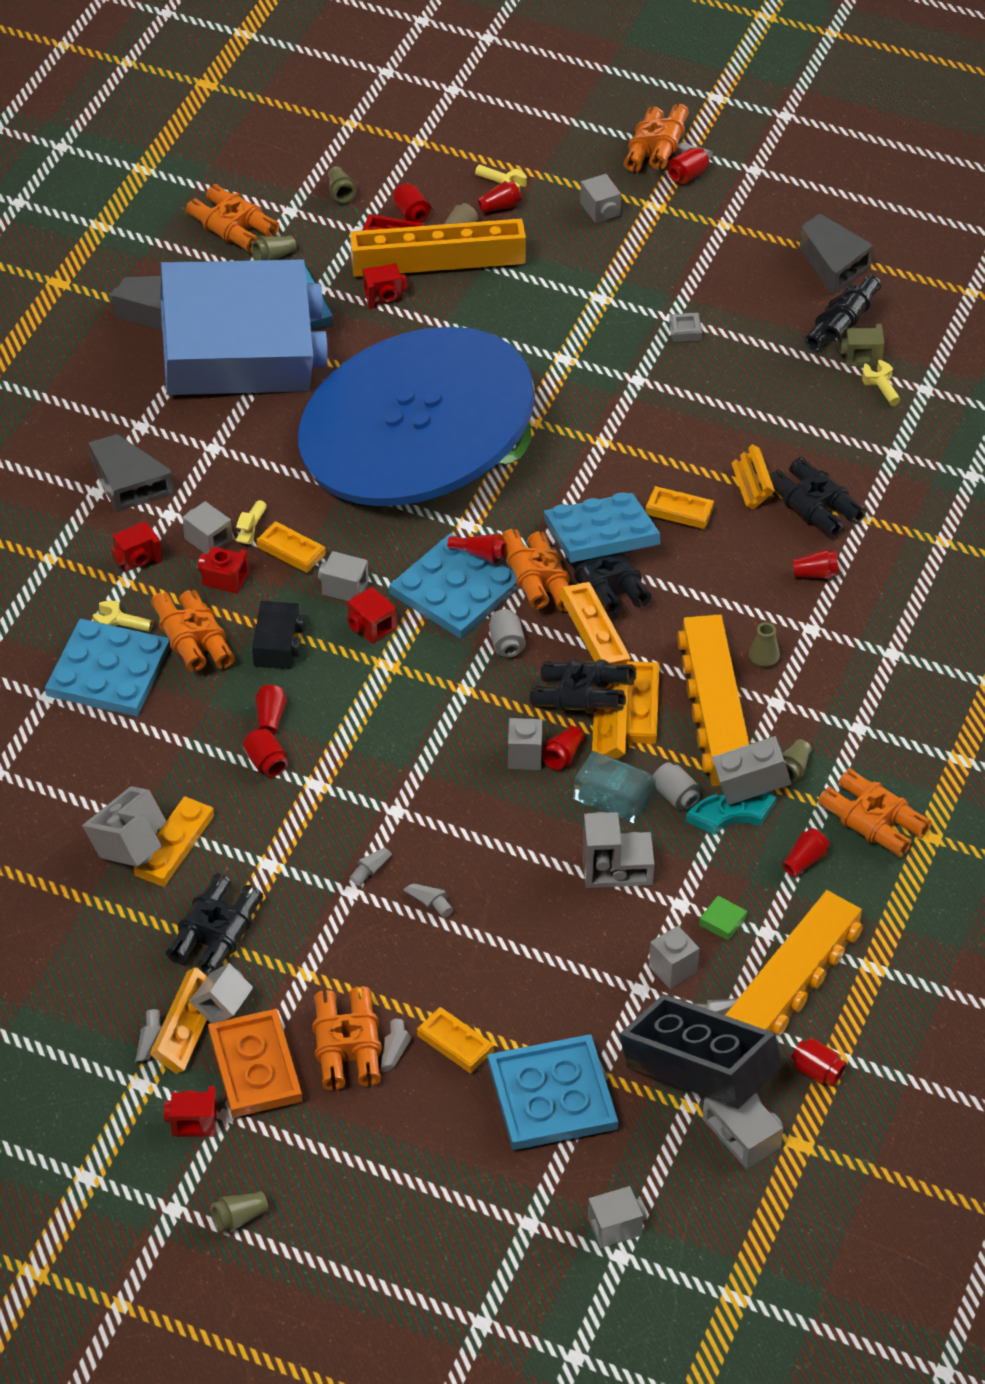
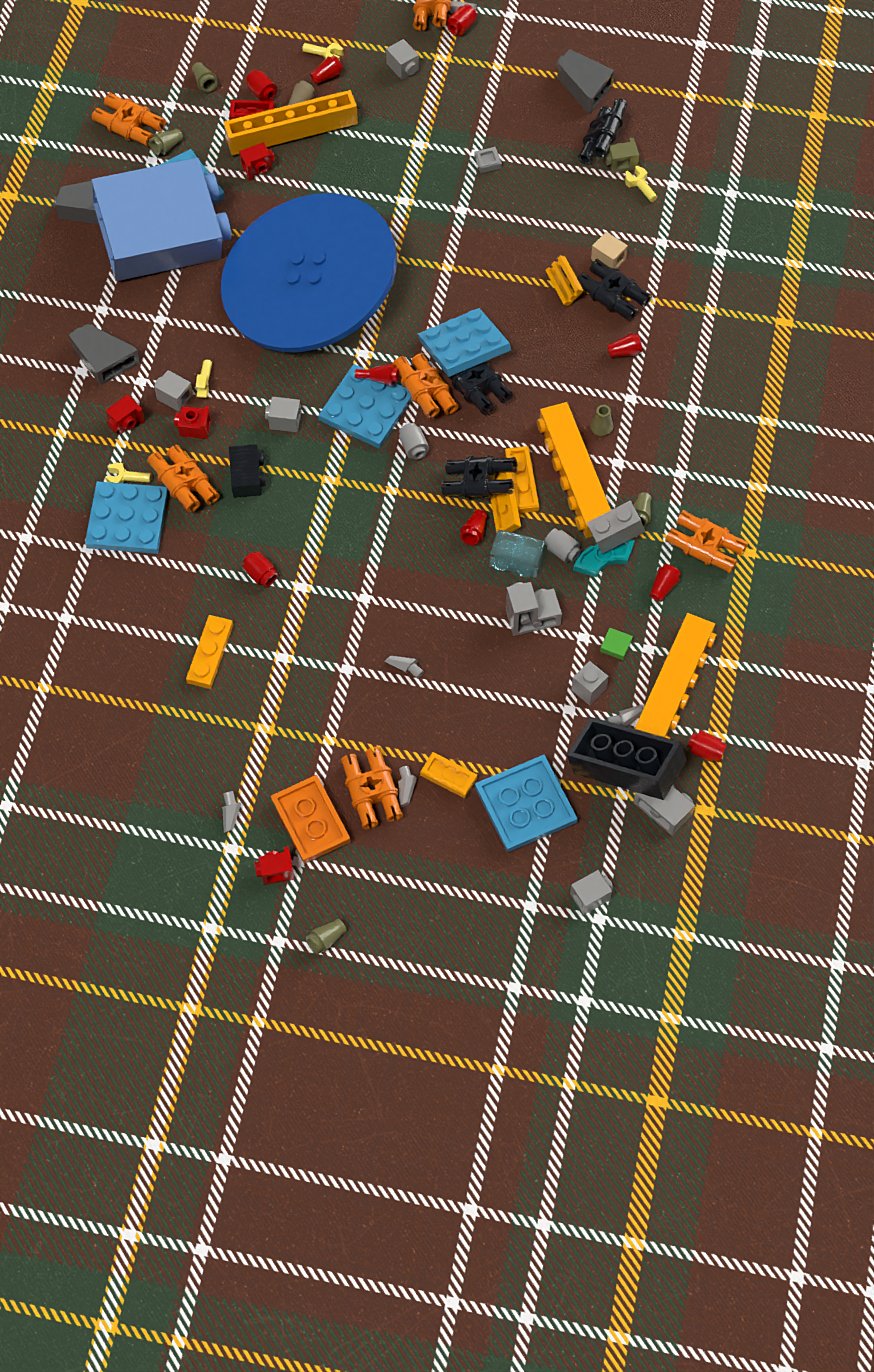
camera: 10 degrees left, 15 degrees up
light grey brick [82,786,167,866] -> none
light orange plate [150,967,207,1074] -> none
black pin [166,873,263,974] -> none
light grey brick [189,963,253,1023] -> none
red cone [255,685,287,735] -> none
light orange plate [257,521,326,573] -> none
red brick [347,587,397,645] -> none
light grey bar [350,848,392,886] -> none
light grey brick [508,718,542,770] -> none
light orange plate [559,582,631,665] -> none
light orange plate [646,486,714,529] -> none
none -> tan panel [591,232,628,268]

